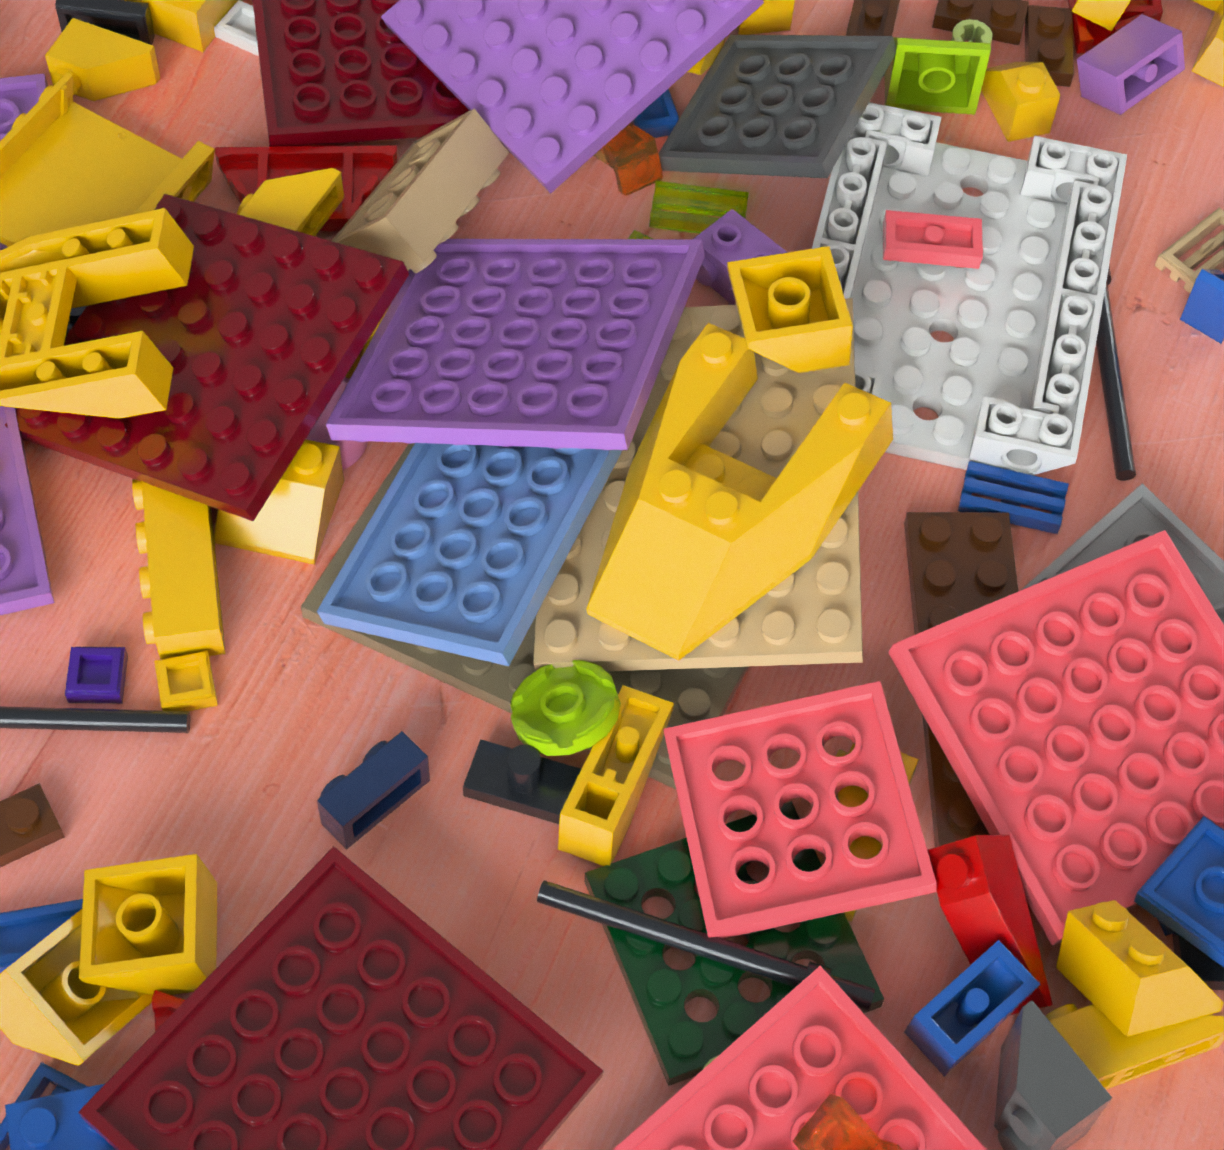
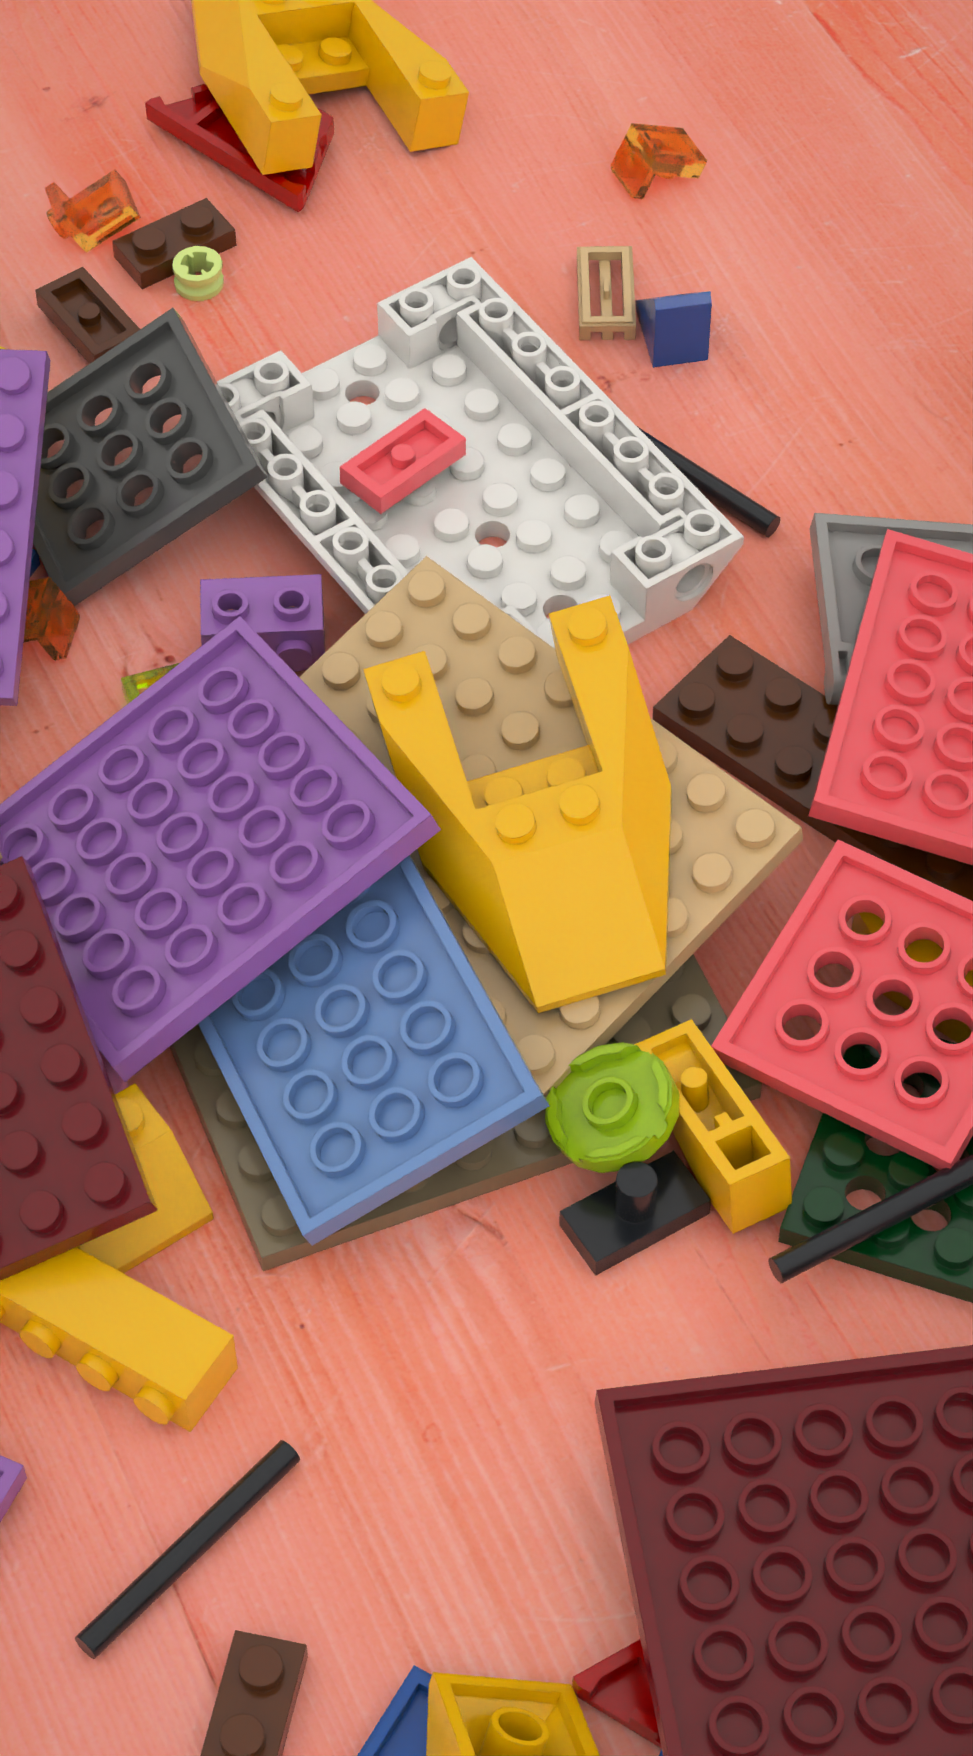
camera: 45 degrees left, 5 degrees down
dark purple tile [65,647,128,704] -> none
yellow slope [79,854,218,995] -> none
yellow tile [154,650,218,711] -> none
dark blue piece [317,731,430,850] -> none
clear neon green tile [649,181,749,234] -> none
yellow slope [727,246,852,373] -> none
lime slope [884,37,991,115] -> none
blue tile [957,461,1069,534] -> none
yellow slope [981,62,1061,142] -> none
reddish brown plate [1025,5,1074,87] -> none
medium lavender brick [1077,14,1185,115] -> none

